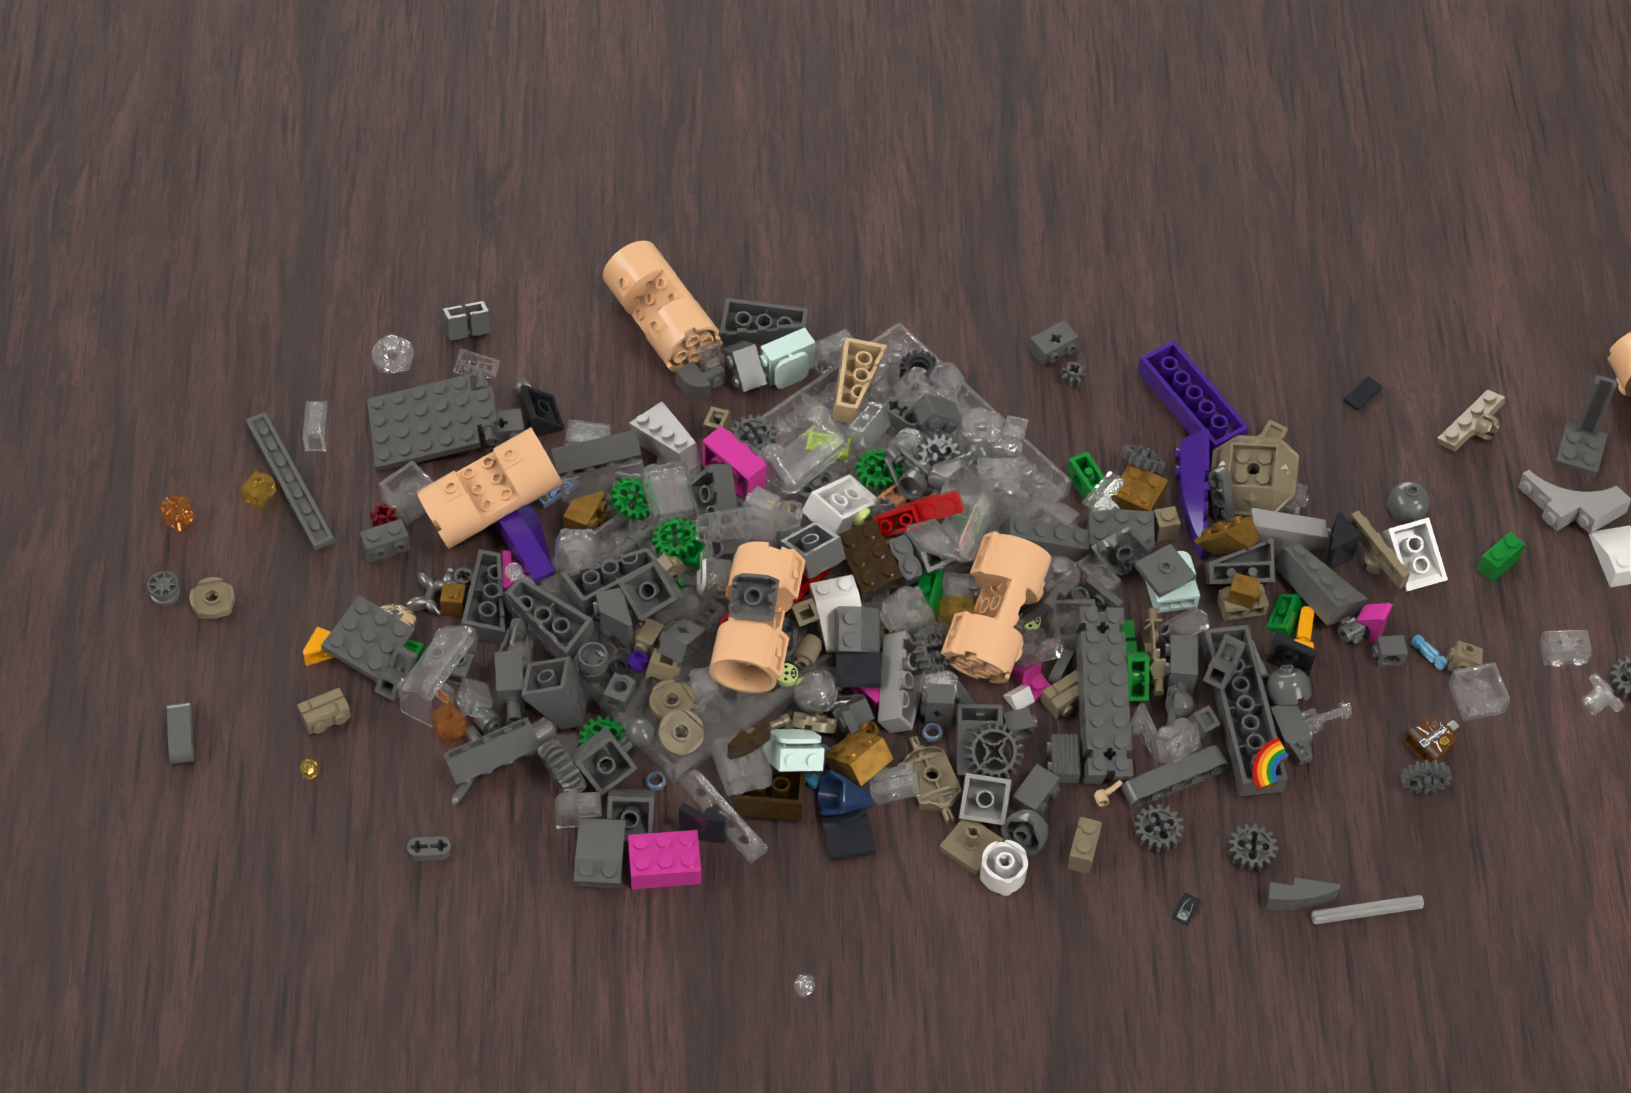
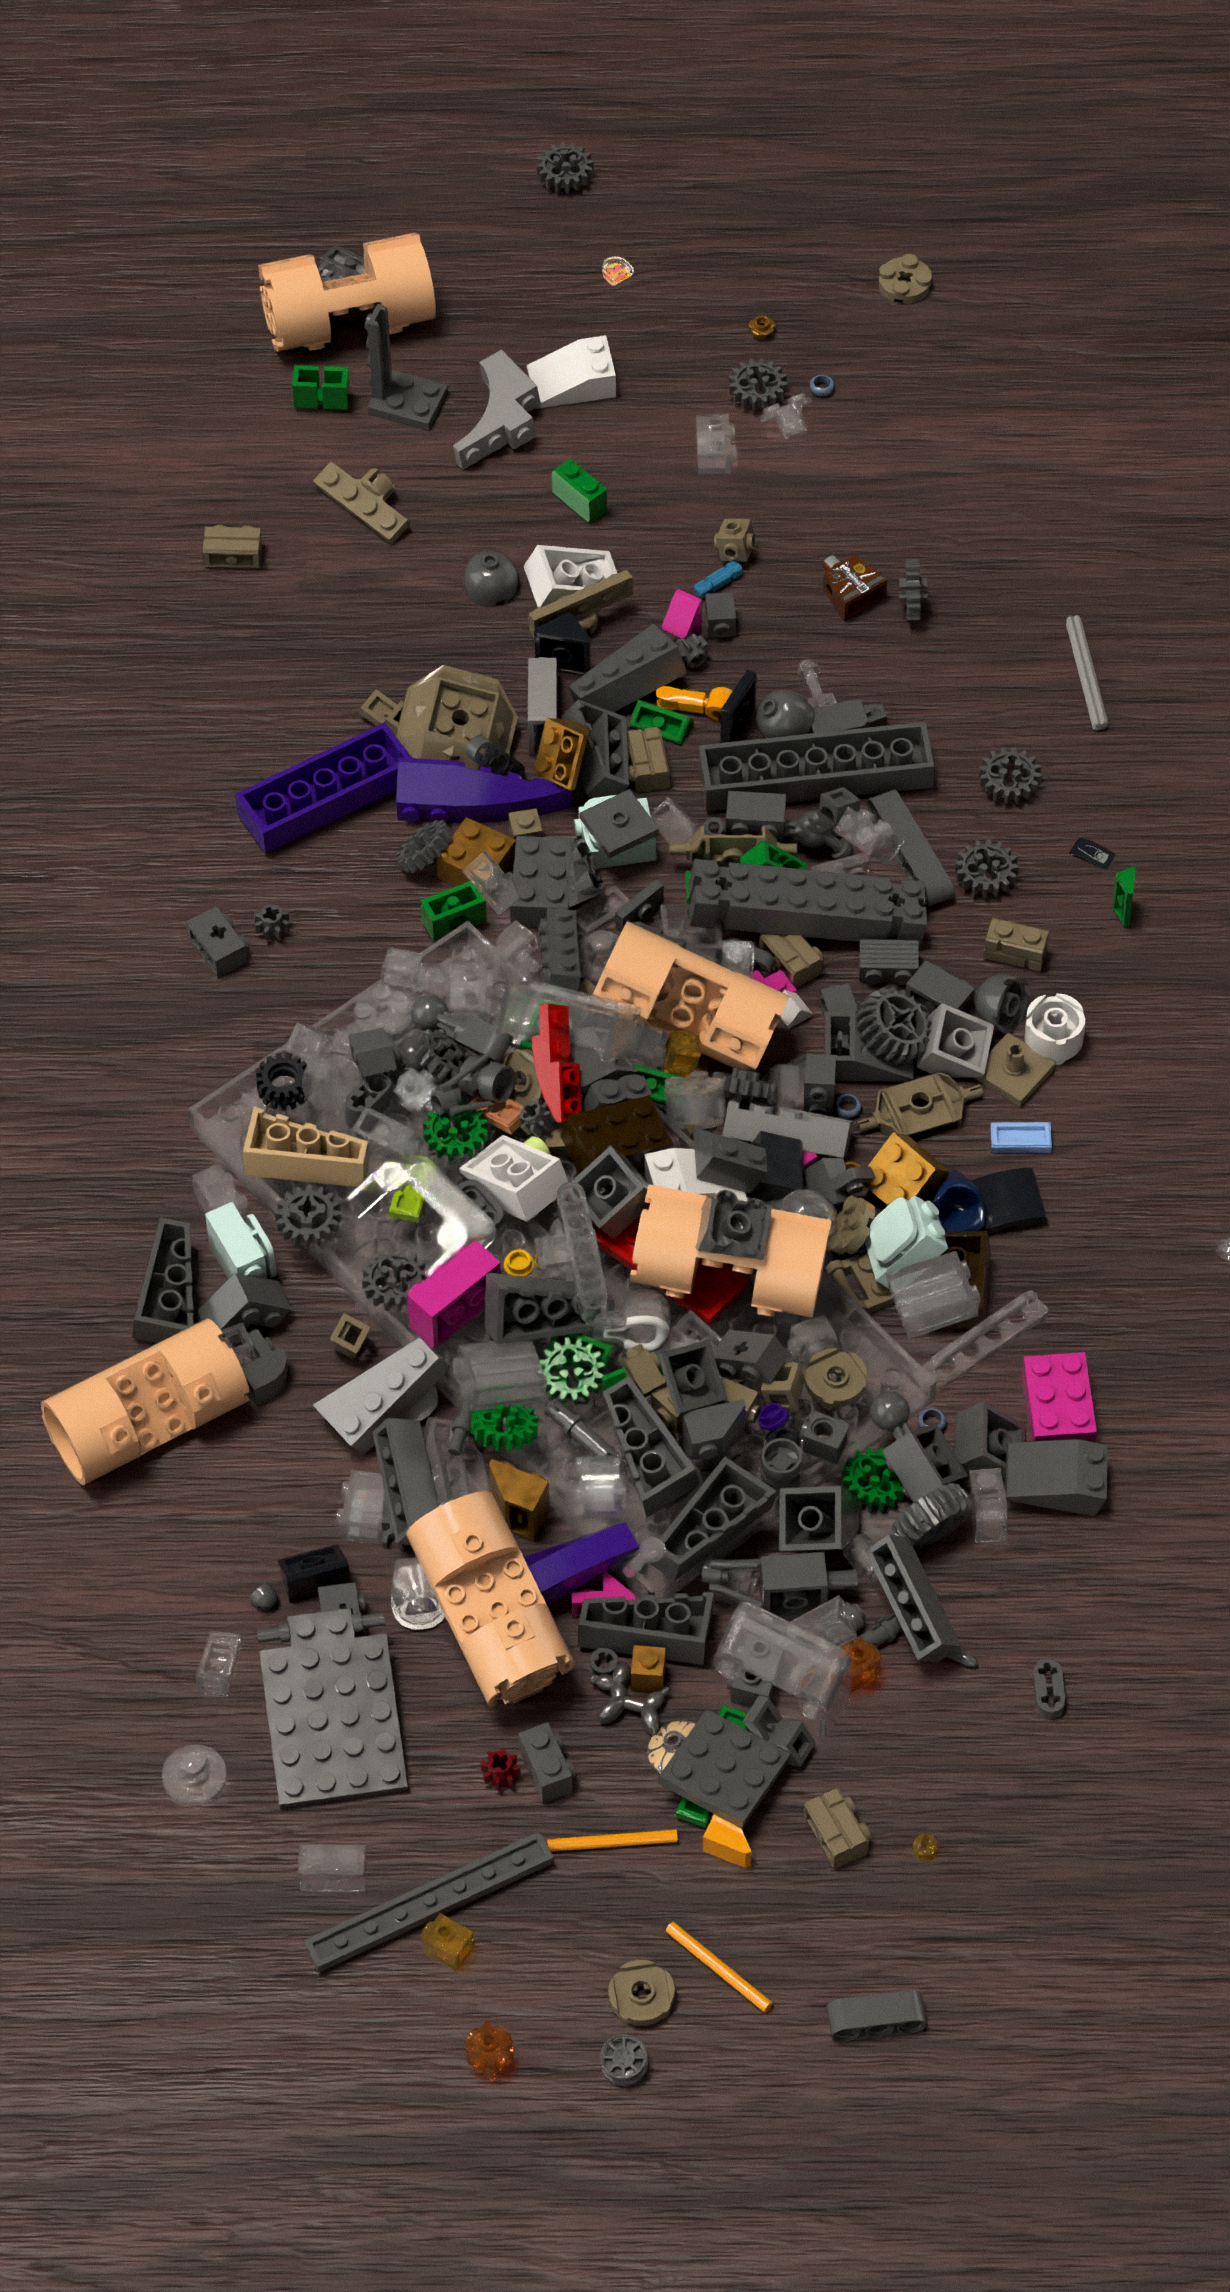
camera: 85 degrees left, 0 degrees up
clear brick [378,460,434,525] -> none
dark grey piece [443,301,491,340] -> none
dark tan plate [658,710,704,757] -> none
black slope [679,802,728,843] -> none
dark brown slope [727,720,771,760] -> none
clear brick [744,486,781,525] -> none
clear brick [869,762,921,805] -> none
tan hand [1094,780,1123,807] -> none
dark grey brick [1203,634,1246,690] -> none
pearl gold brick [1227,573,1263,609] -> none
tile [1252,737,1288,792] -> none
dark grey slope [1266,877,1340,910] -> none
black piece [1343,376,1382,411] -> none
clear brick [1448,662,1511,721] -> none
none -> dark tan brick [203,525,262,568]
none -> dark grey gear [275,1185,342,1248]
none -> green piece [292,365,350,410]
none -> light orange bar [547,1829,678,1852]
none -> light orange bar [665,1922,773,2013]
none -> light blue tile [990,1122,1052,1153]
none -> green slope [1112,867,1136,929]

